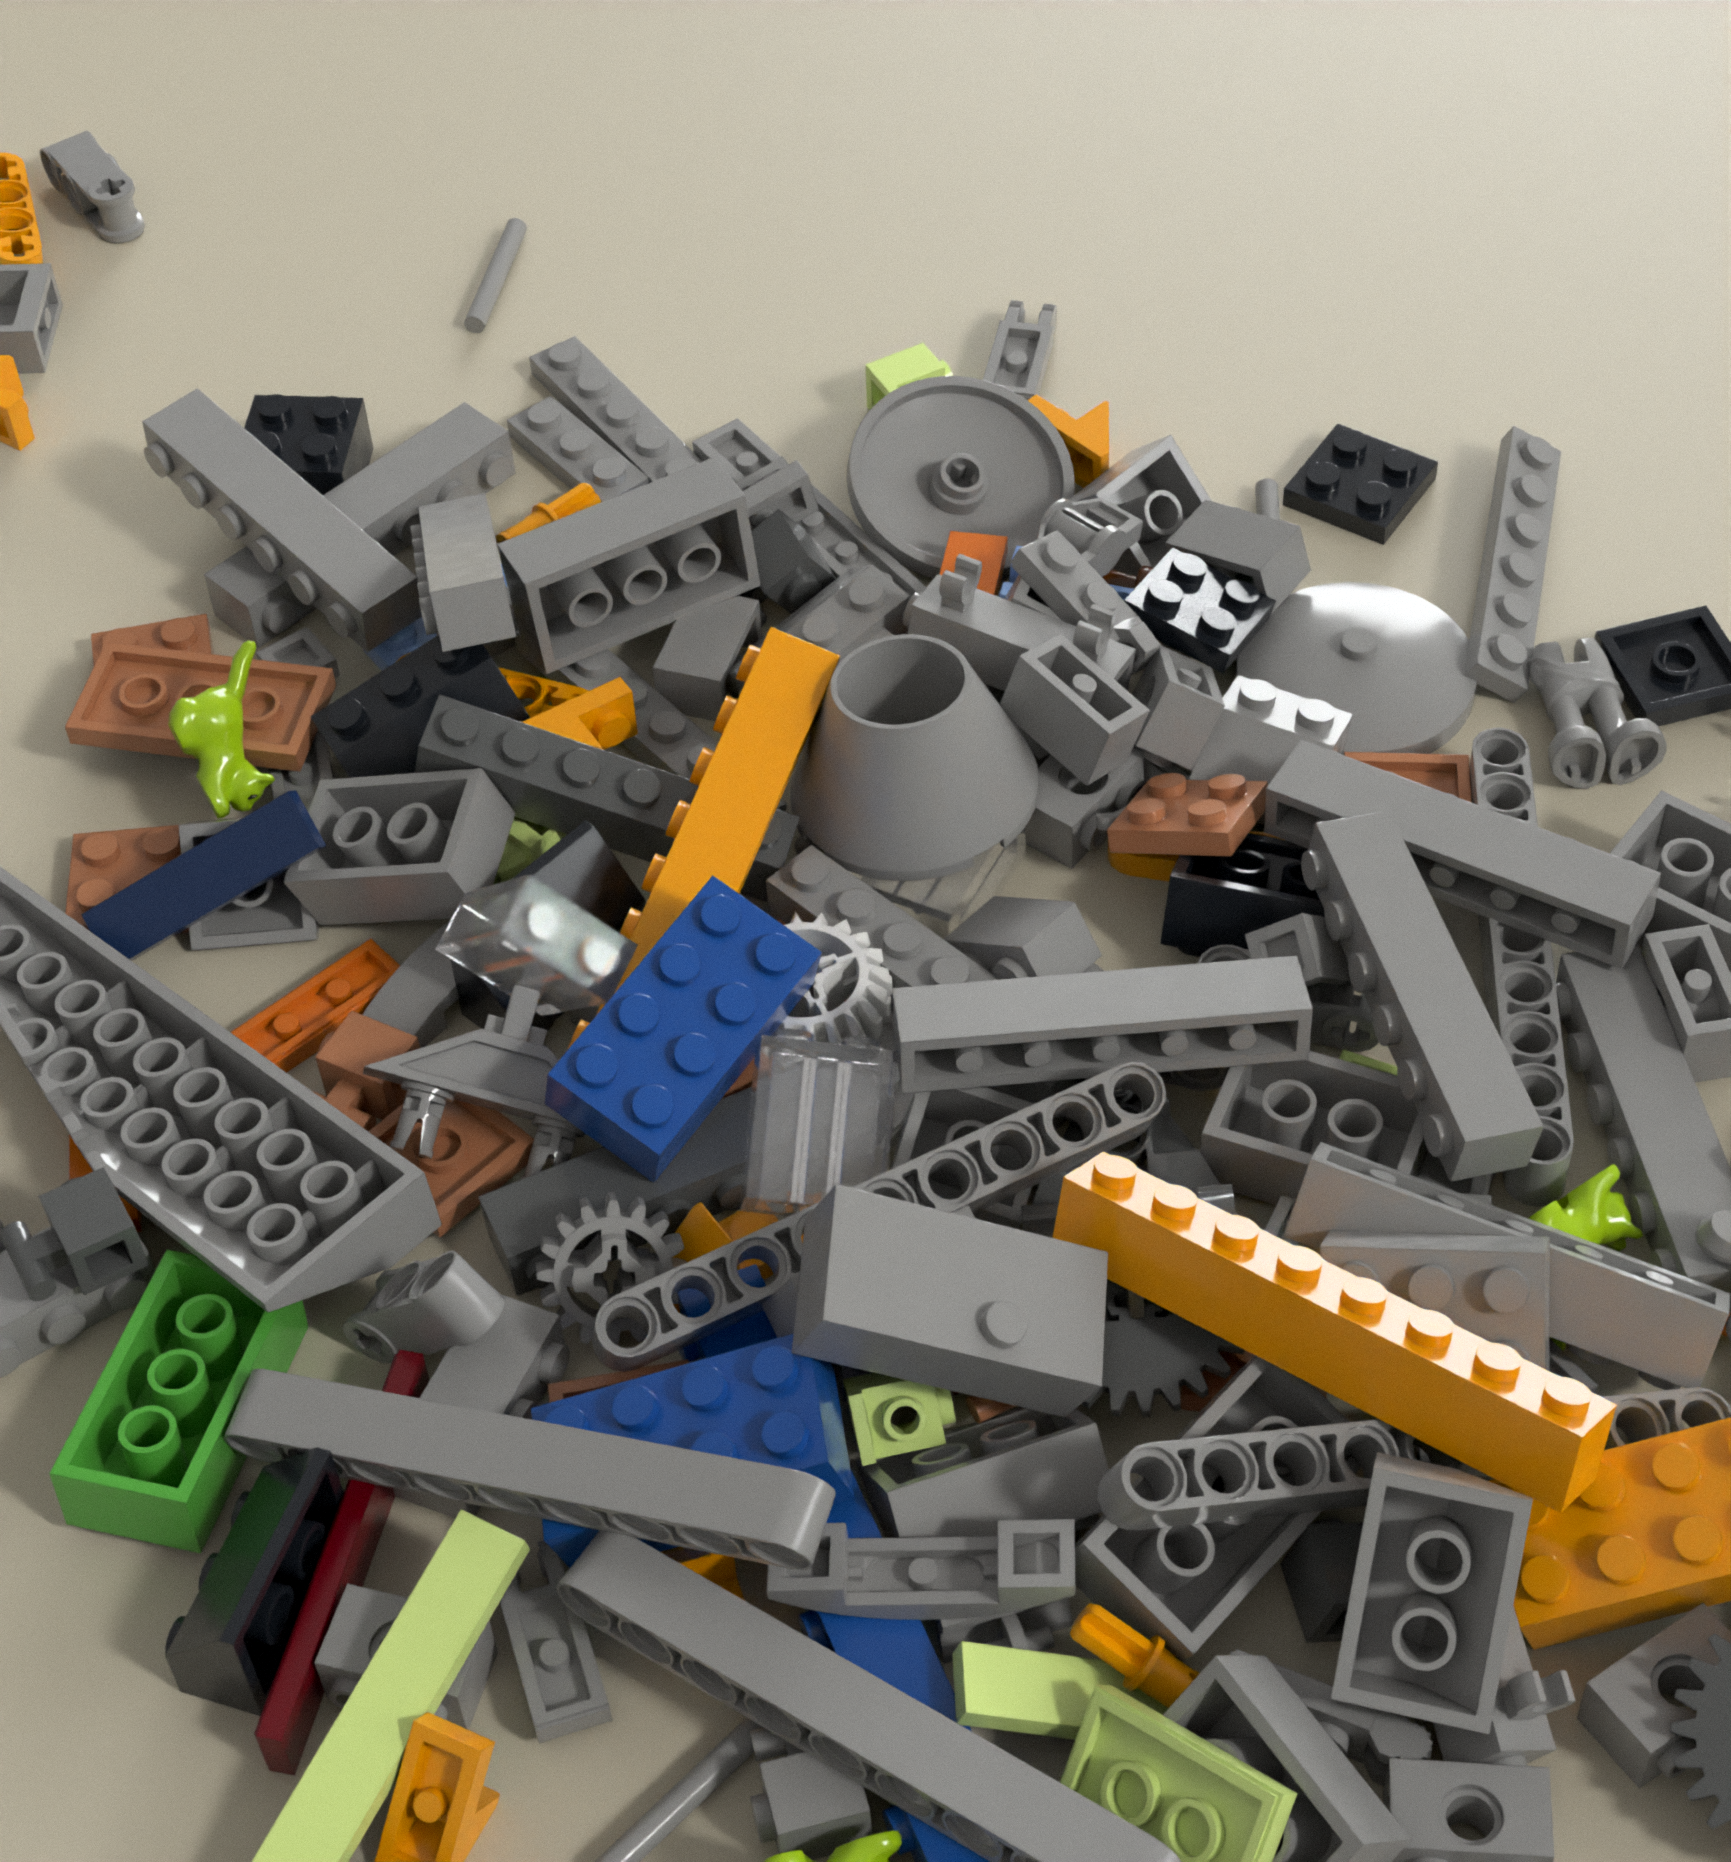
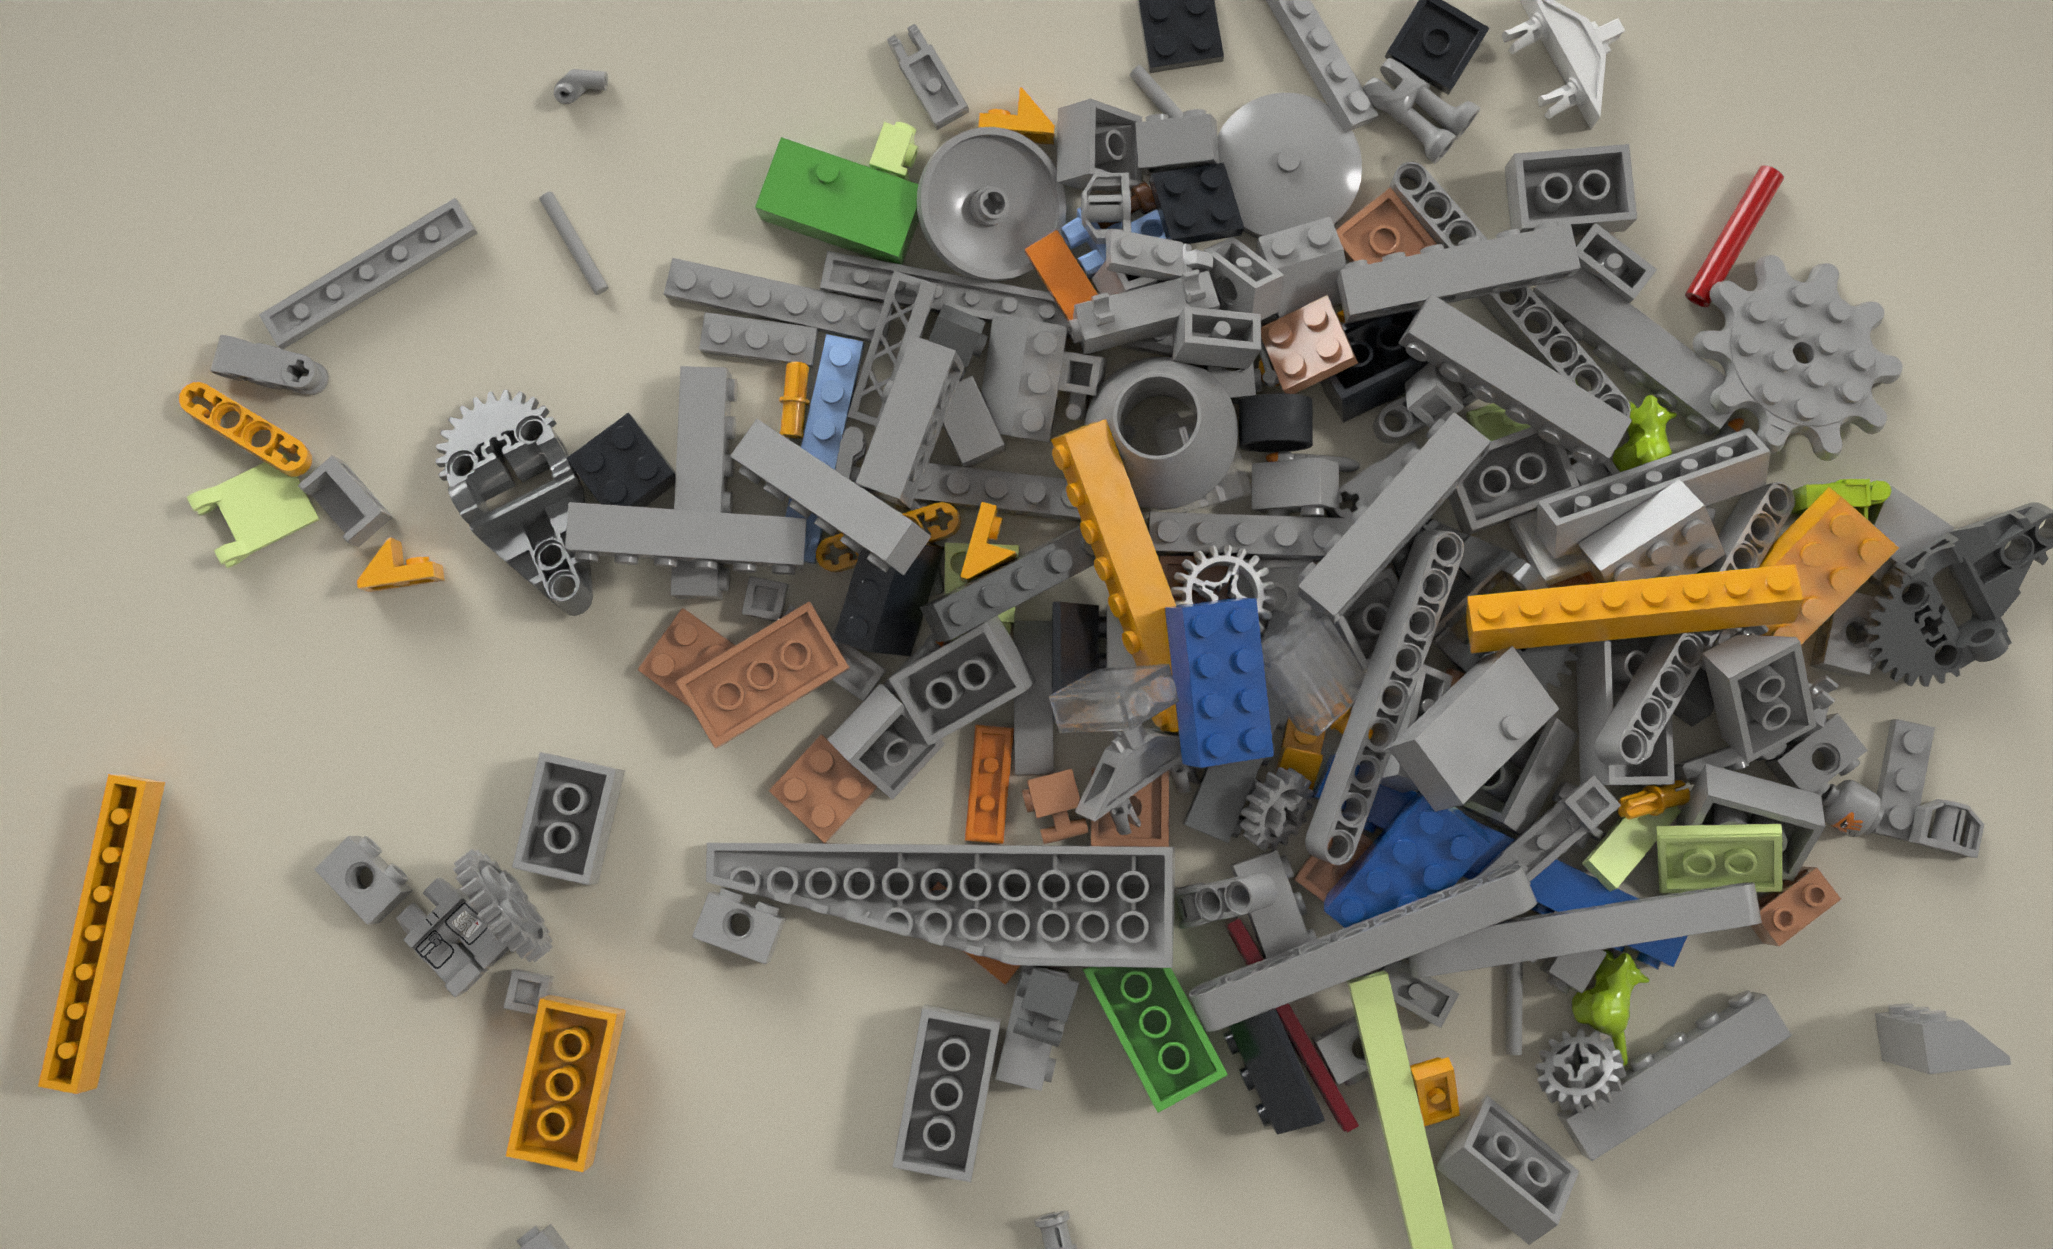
camera: 40 degrees left, 35 degrees up
dark blue tile [81,790,326,961] -> none
lime animal [168,640,275,819] -> none
none -> light grey plate [259,198,478,349]
none -> dark grey connector [435,390,593,616]
none -> light grey arm [554,69,608,104]
none -> bright green brick [755,137,919,265]
none -> black piece [1239,393,1313,452]

